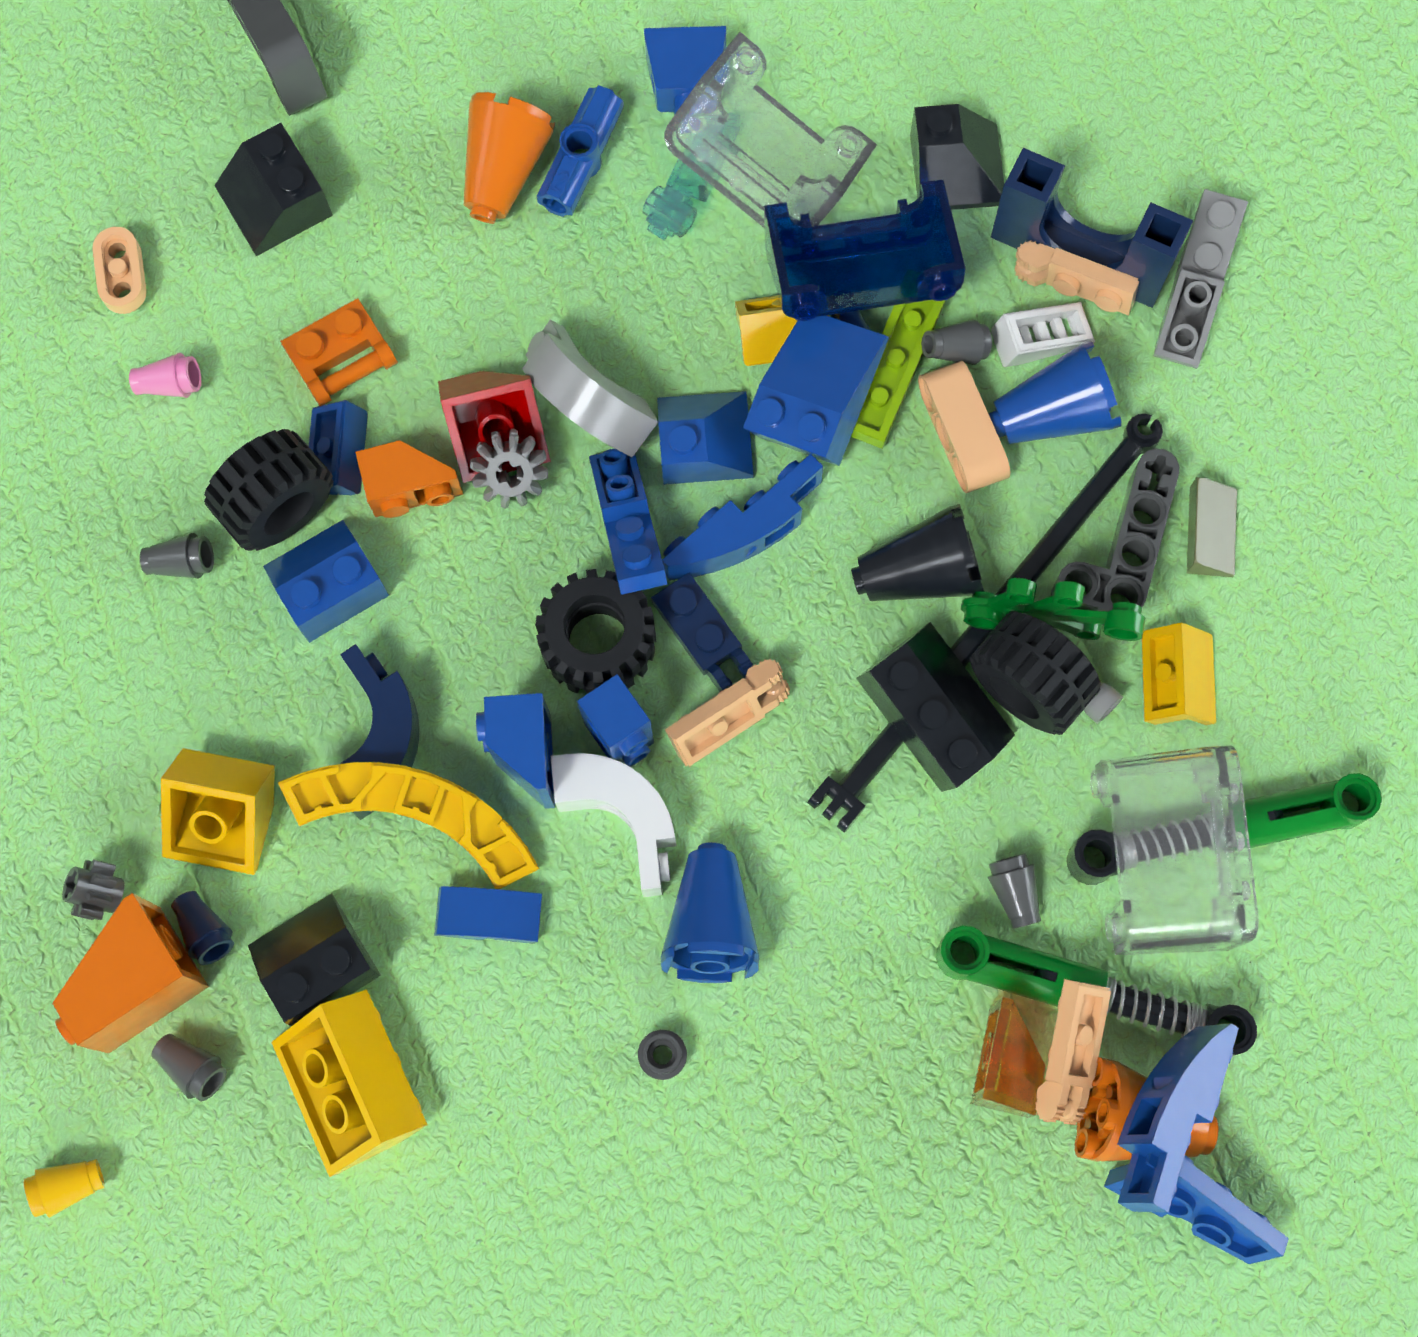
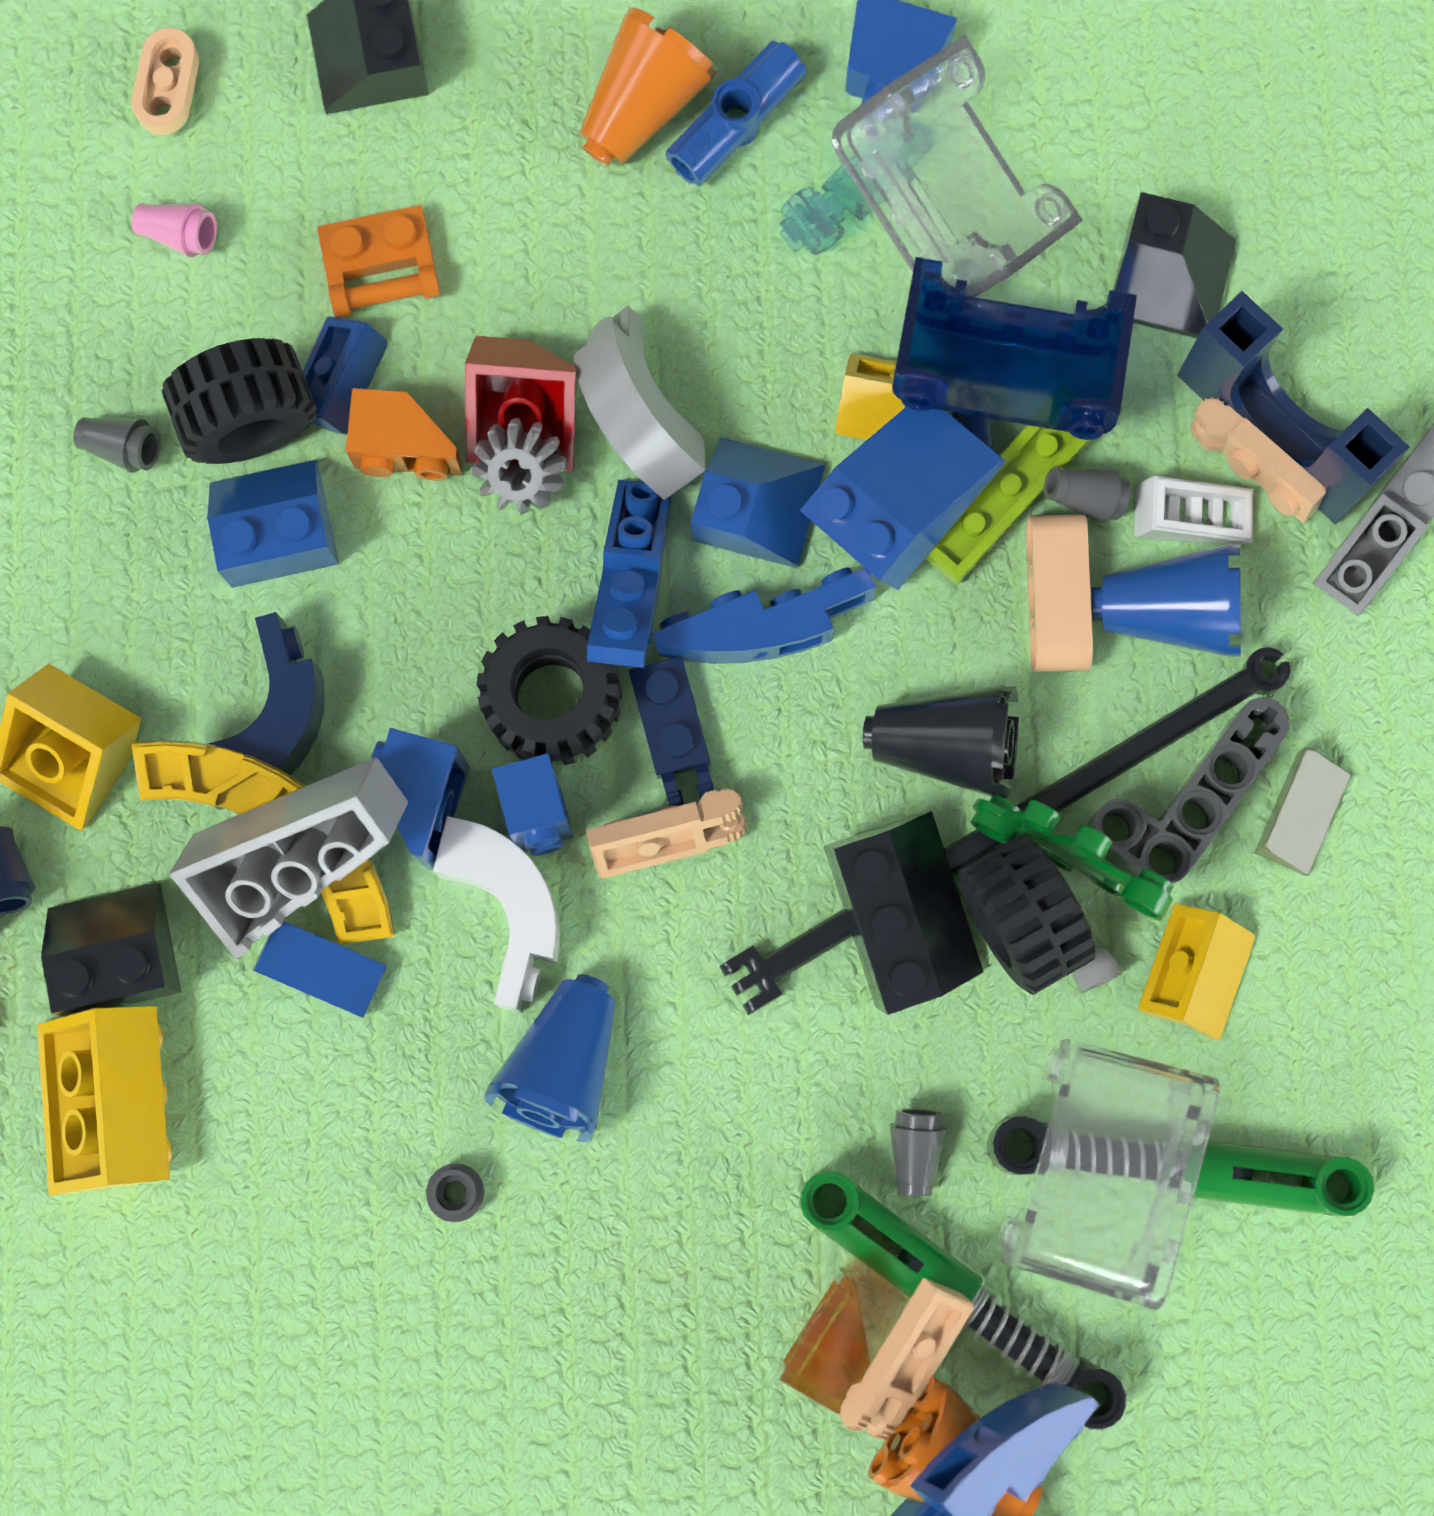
camera: 20 degrees right, 5 degrees up
none -> light grey wedge [169,757,408,960]

